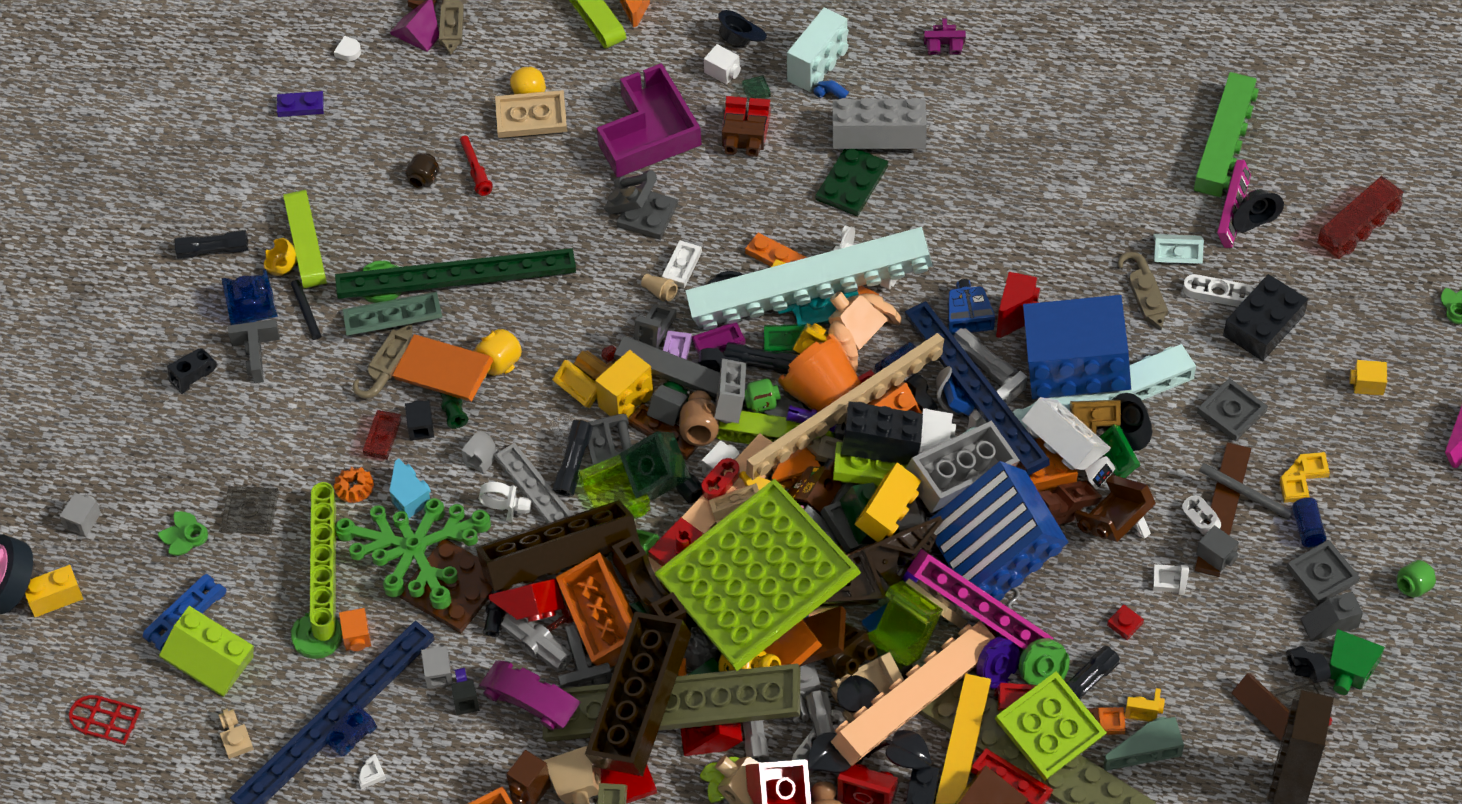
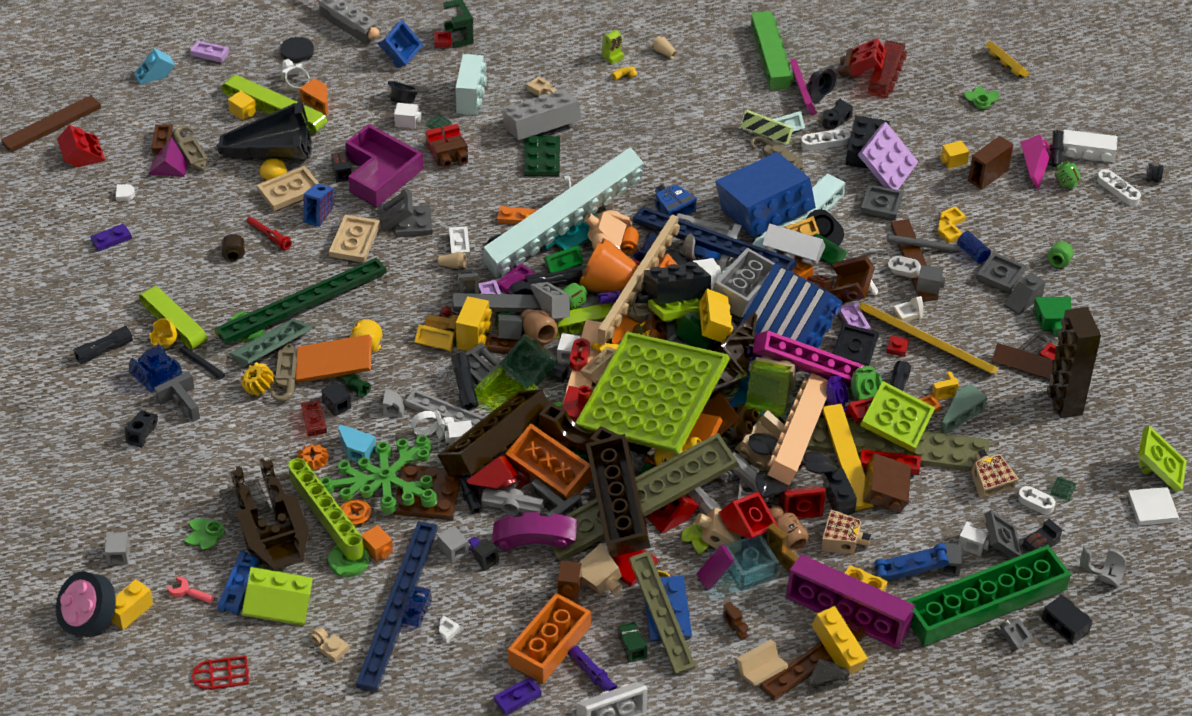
camera: 30 degrees left, 10 degrees down
yellow bracket [793,323,828,354] -> none
blue arm [814,80,849,99] -> none
magenta hips [924,18,966,55] -> none
red slope [996,272,1041,338] -> none
white slope [1085,456,1115,489] -> none
black piece [1286,646,1331,683] -> none
none -> coral piece [167,577,214,604]
none -> black cone [217,101,312,160]
none -> dark brown connector [230,459,308,571]
none -> yellow gear [240,362,274,396]
none -> blue torso [303,184,334,227]
none -> tan plate [329,215,380,263]
none -> black leg [331,151,352,183]
none -> orange gear [340,499,371,527]
none -> white brick [444,420,472,445]
none -> tan plate [527,76,556,96]
none -> lime leg [602,30,624,65]
none -> yellow arm [611,66,638,81]
none -> orange brick [620,227,639,254]
none -> tan cone [652,36,677,59]
none -> yellowish green tile [741,110,793,145]
none -> black leg [822,98,853,130]
none -> black tile [833,323,879,366]
none -> red hips [837,38,886,79]
none -> lavender plate [839,302,871,330]
none -> lavender plate [858,122,918,190]
none -> yellow tile [859,302,999,374]
none -> reddish brown brick [968,136,1014,190]

